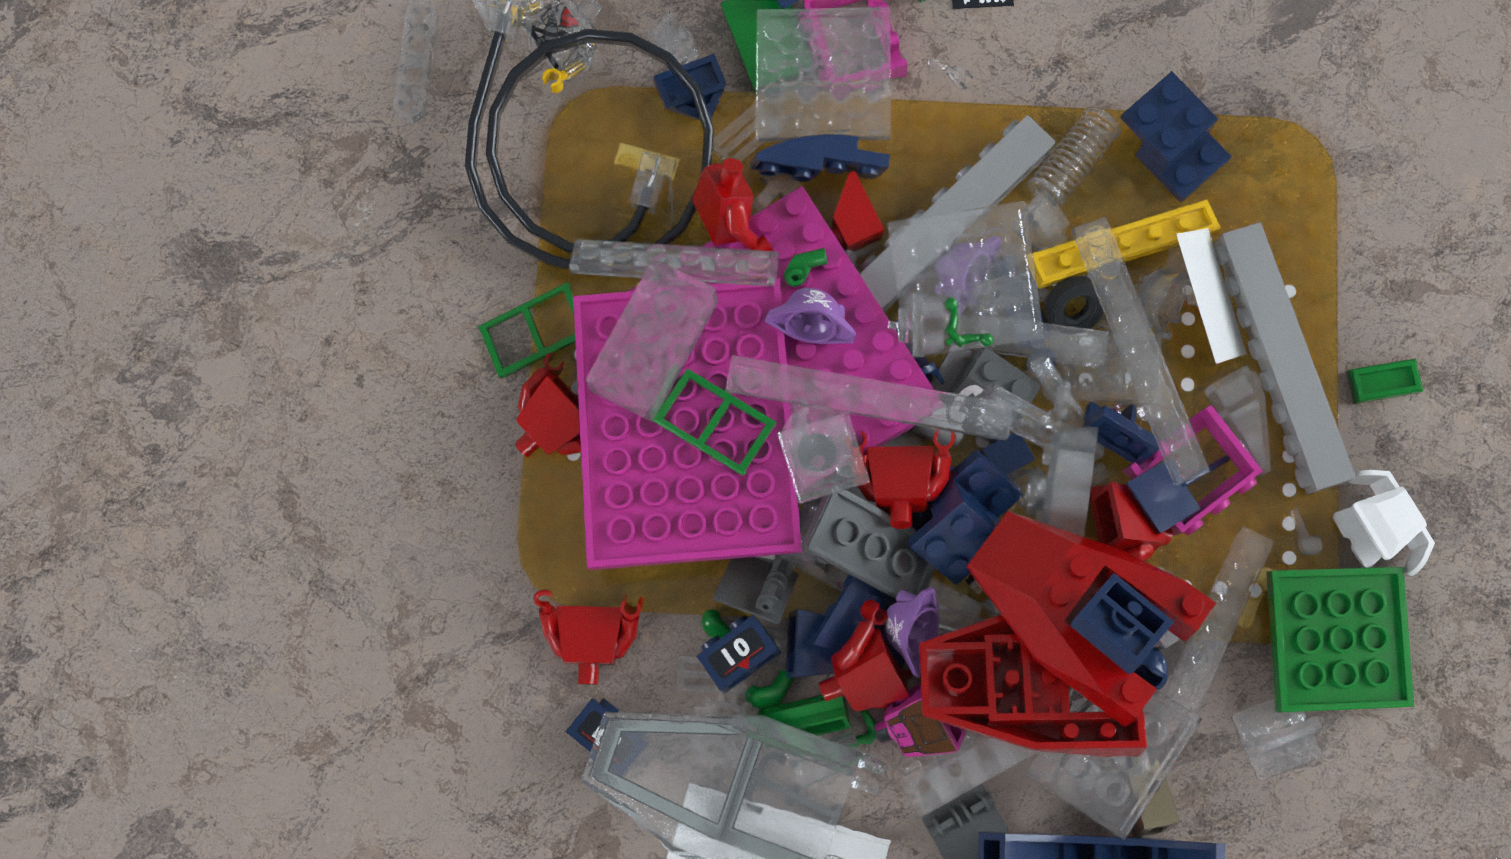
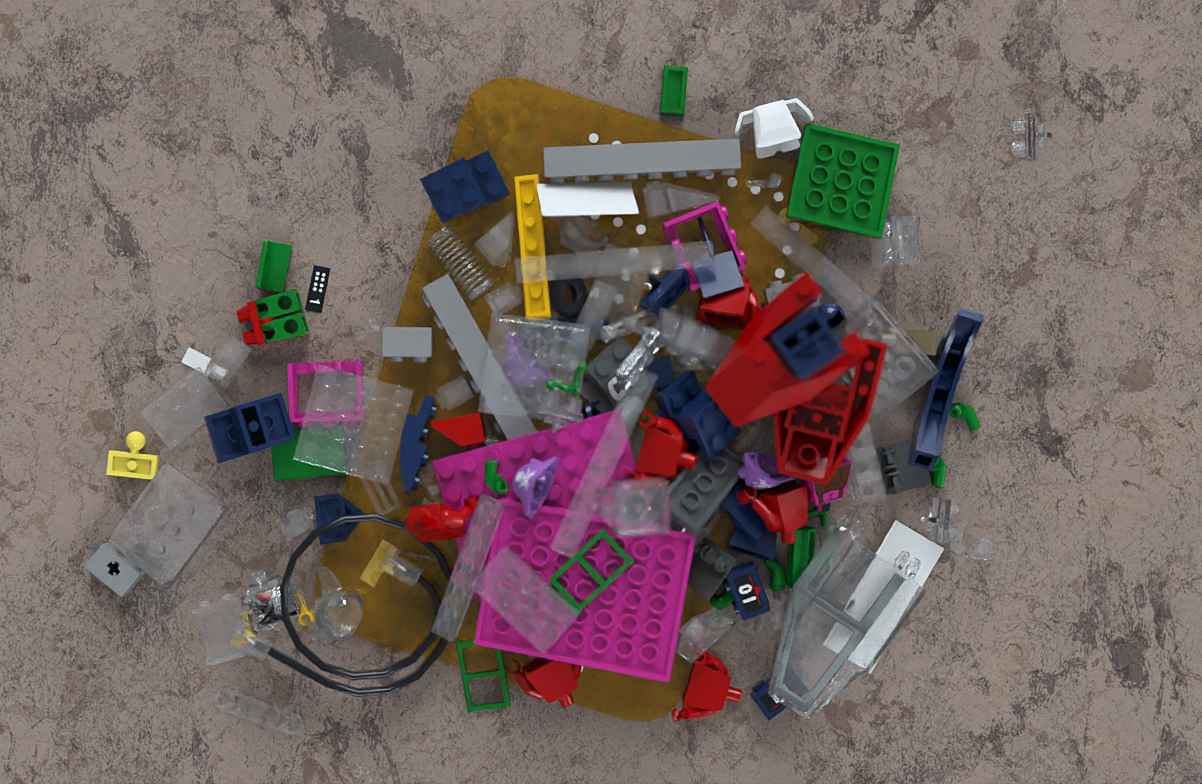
camera: 80 degrees left, 10 degrees up
none -> clear helmet [311,564,364,647]
none -> light grey brick [382,327,434,362]
none -> clear brick [435,375,475,411]
none -> clear slope [474,212,515,268]
none -> clear slope [675,608,737,664]

